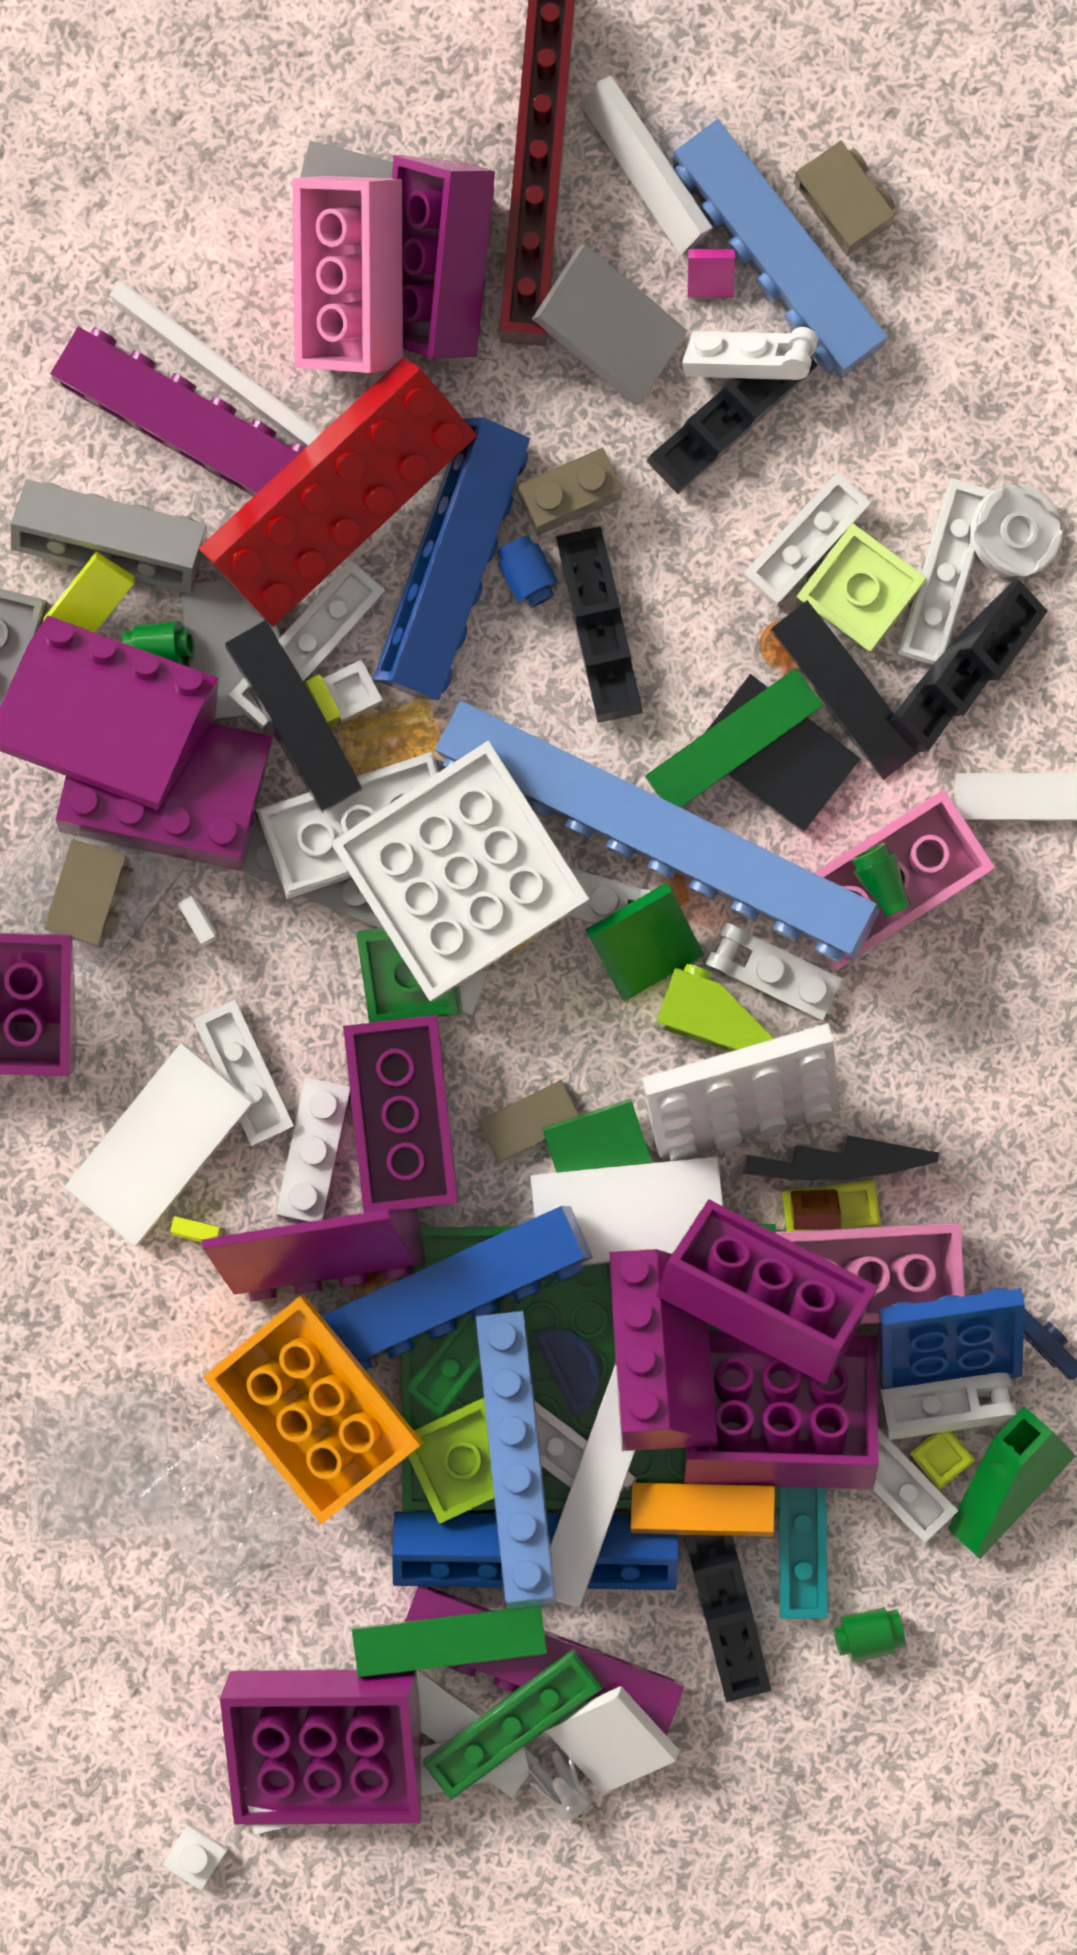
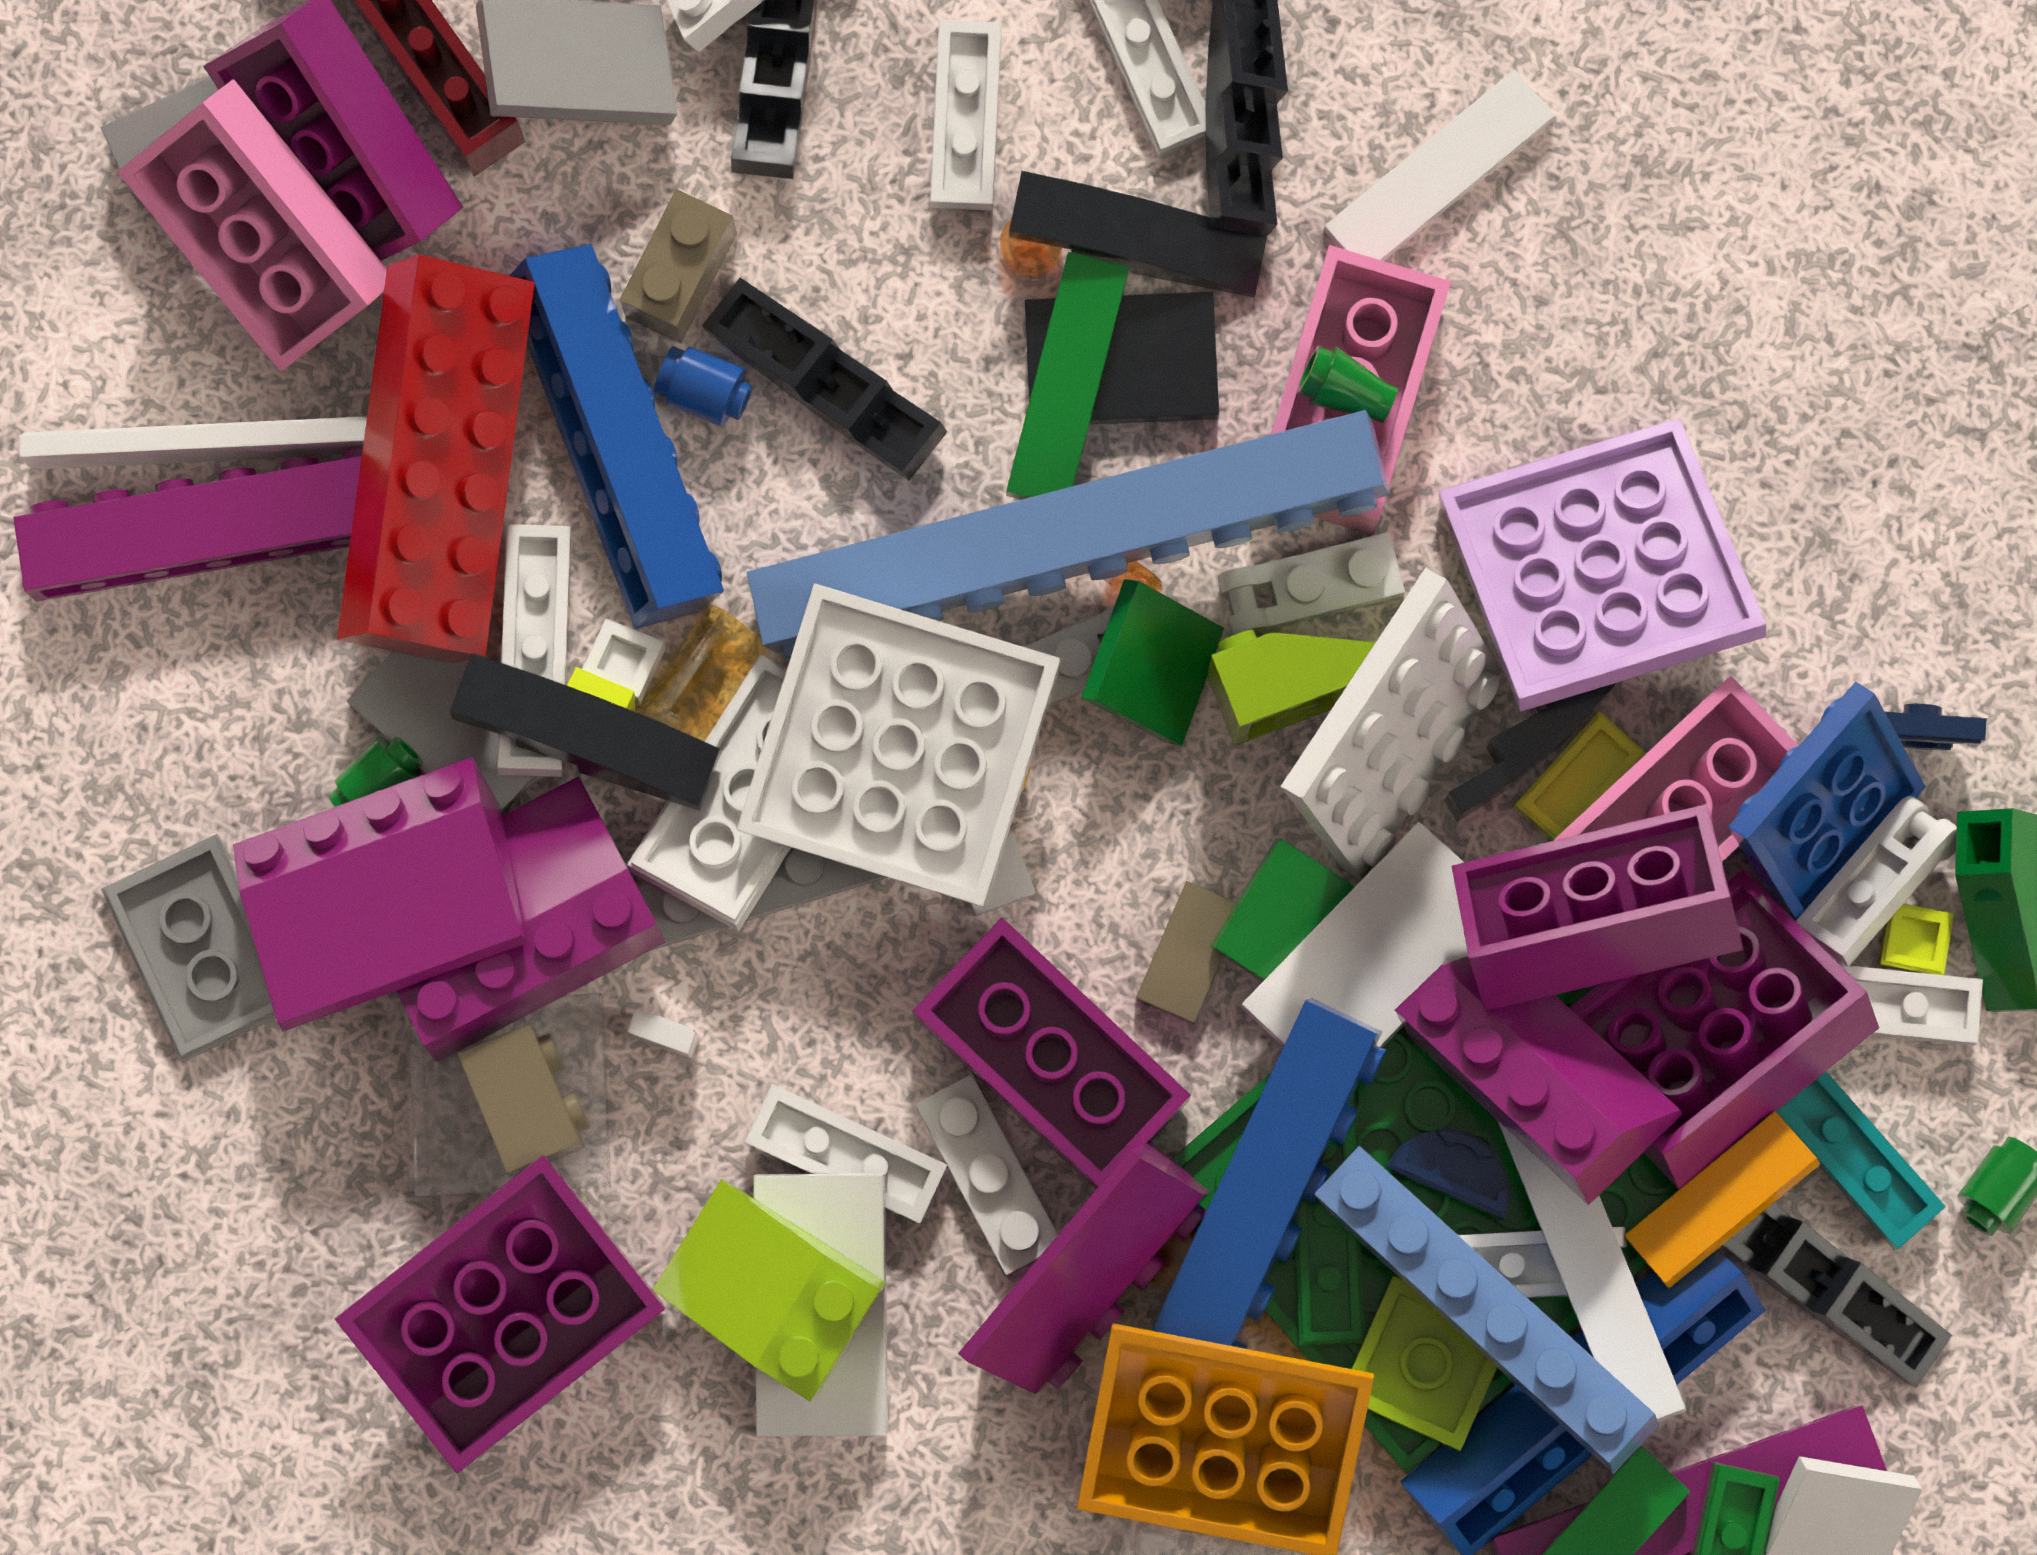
camera: 40 degrees left, 5 degrees down
light grey brick [10,479,206,594] -> none
neon yellow tile [43,551,135,633] -> none
neon yellow tile [170,1216,223,1242] -> none
green tile [356,928,463,1023] -> none
reddish brown tile [790,1189,841,1230] -> none
yellowish green plate [796,523,927,654] -> none
none -> lime slope [653,1179,887,1402]
none -> lavender plate [1439,418,1766,712]

